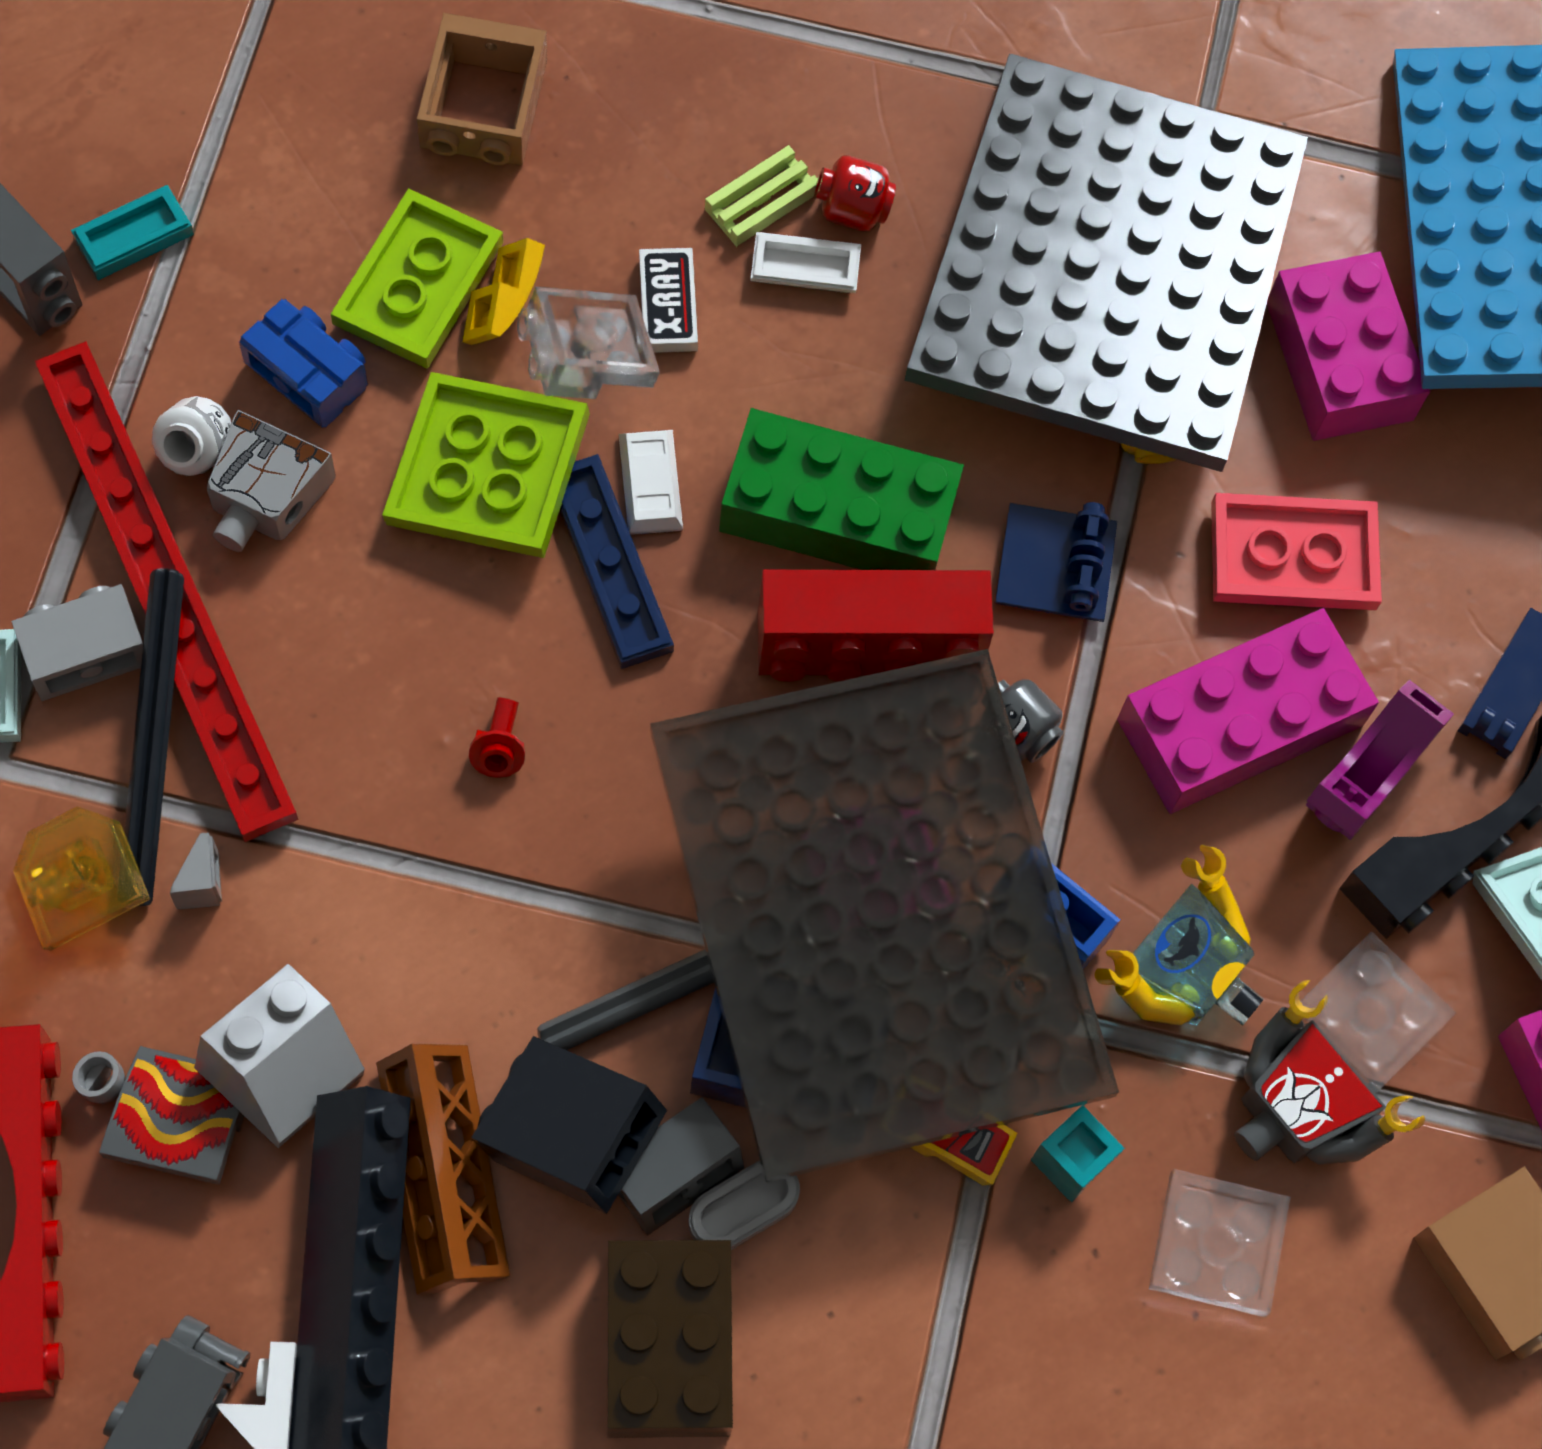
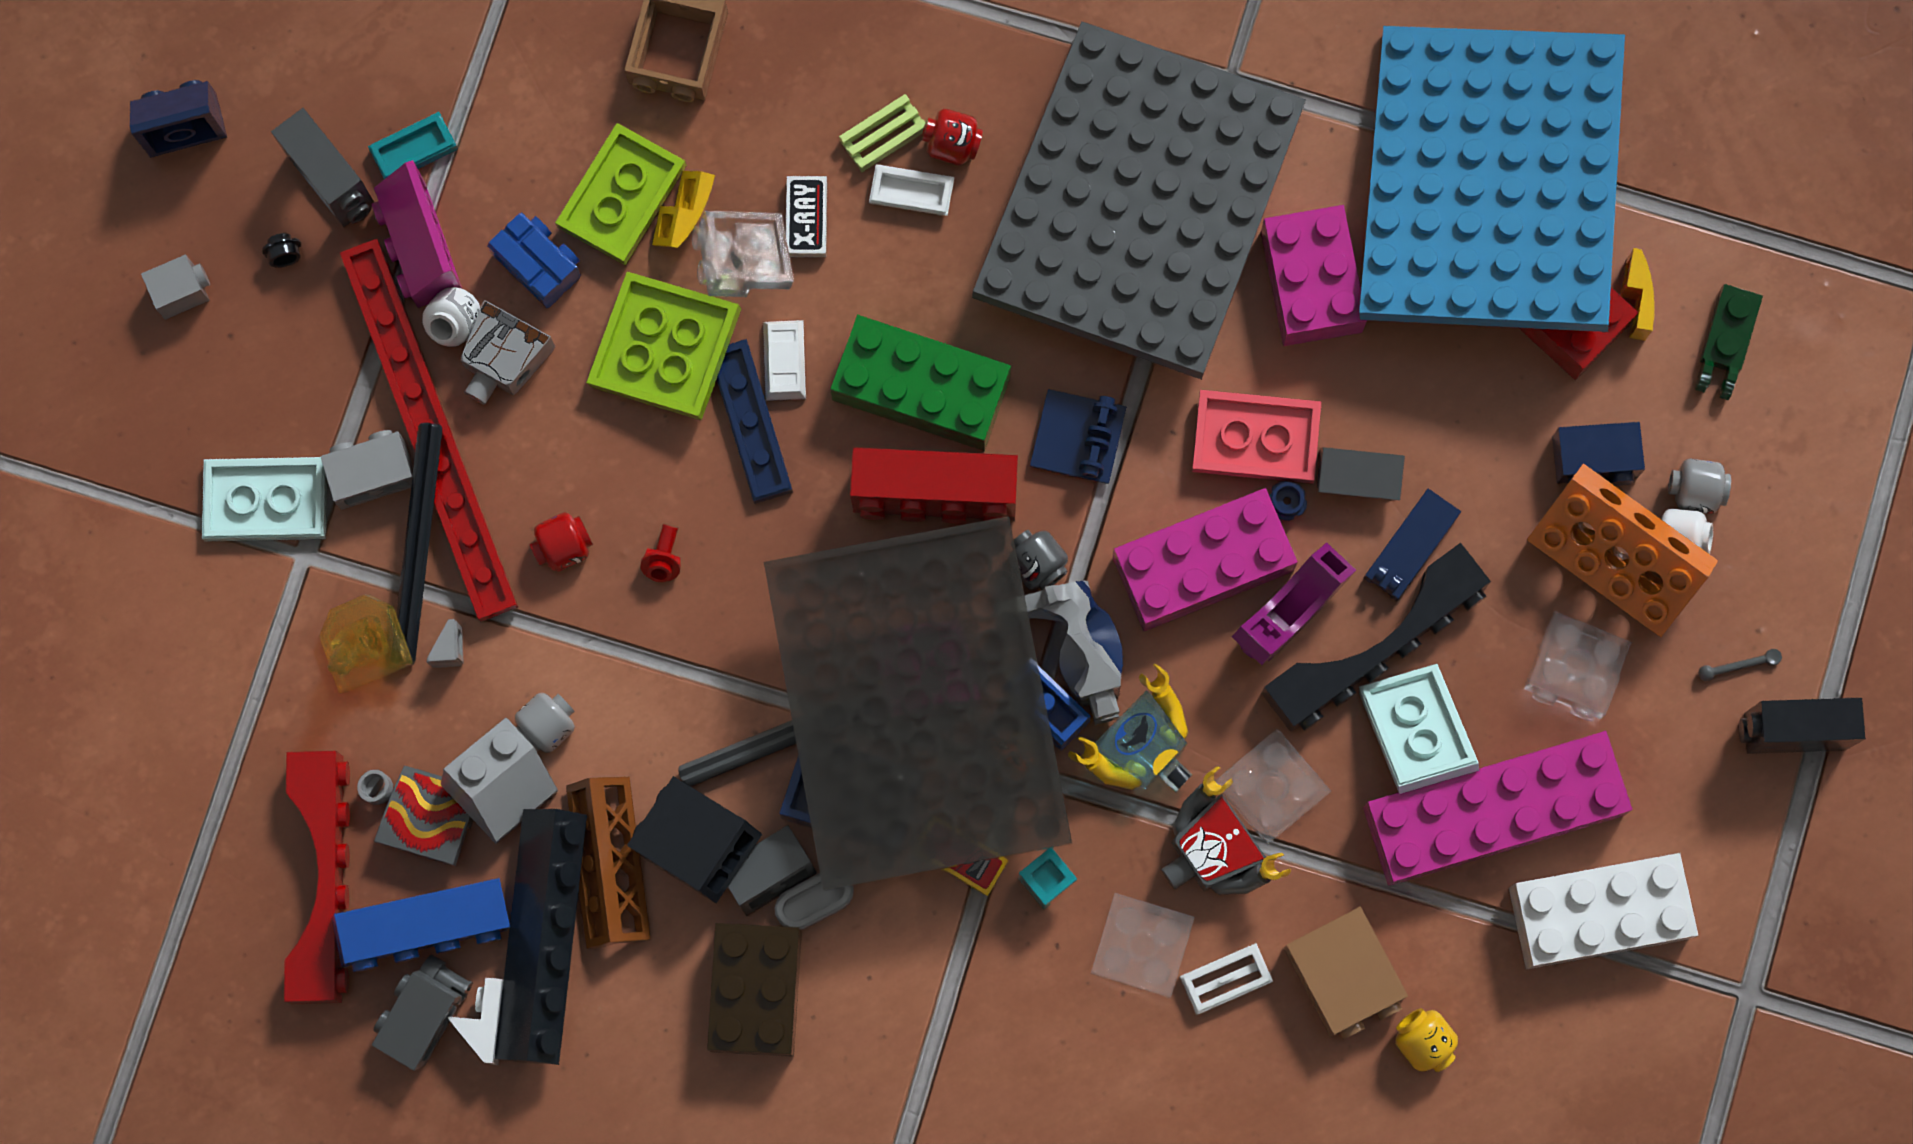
camera: 15 degrees right, 10 degrees up
none -> blue brick [331,878,510,972]
none -> dark pink slope [372,160,462,308]
none -> light grey head [515,693,575,753]
none -> red head [529,512,593,572]
none -> light grey hips [992,581,1123,725]
none -> white tile [1179,943,1273,1015]
none -> dark blue plate [1269,481,1307,521]
none -> dark grey hinge [1317,447,1405,500]

